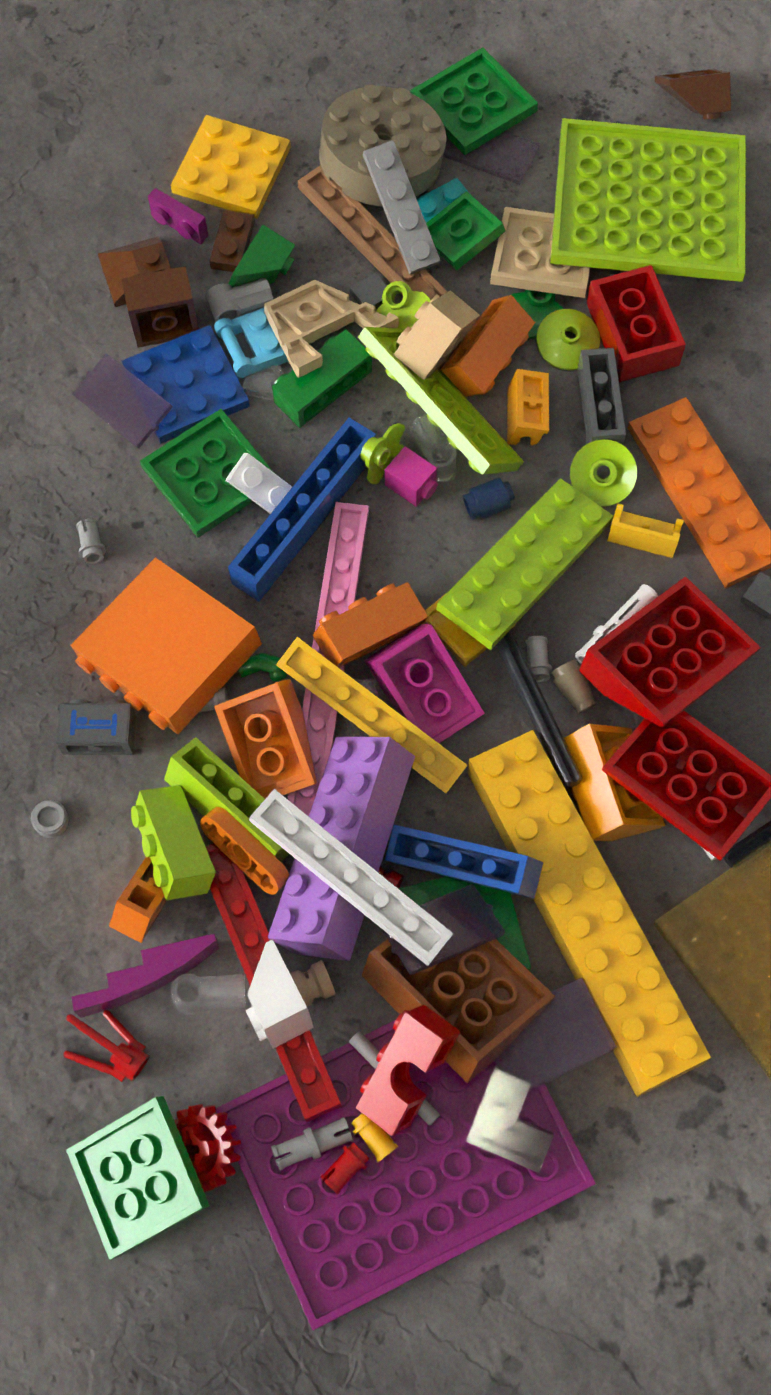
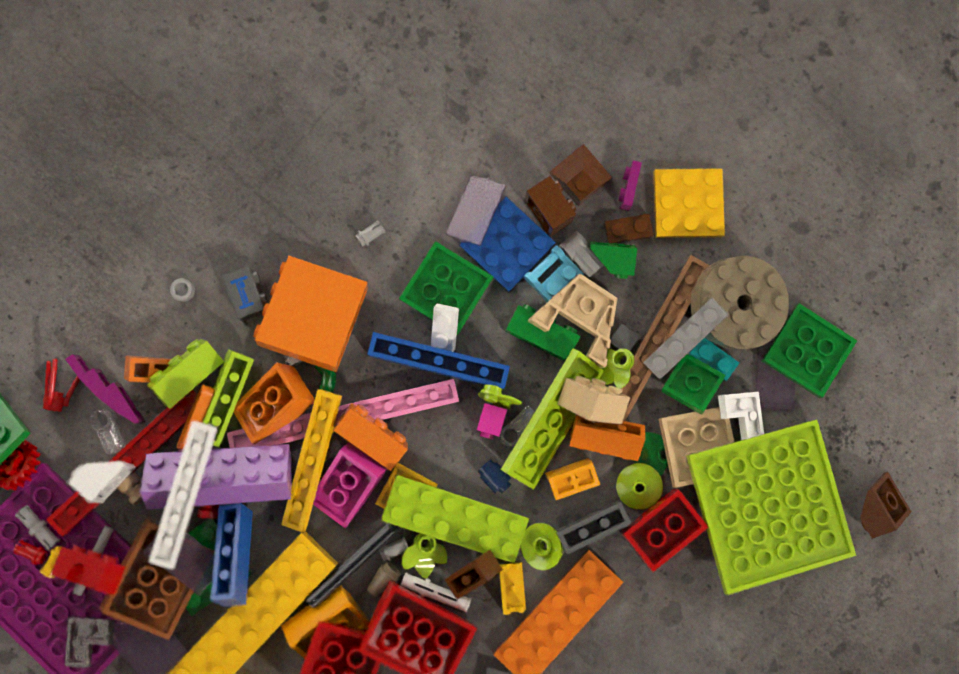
camera: 60 degrees right, 15 degrees up
none -> lime plate [402,533,447,579]
none -> reddish brown brick [444,550,503,600]
none -> white plate [718,392,764,440]

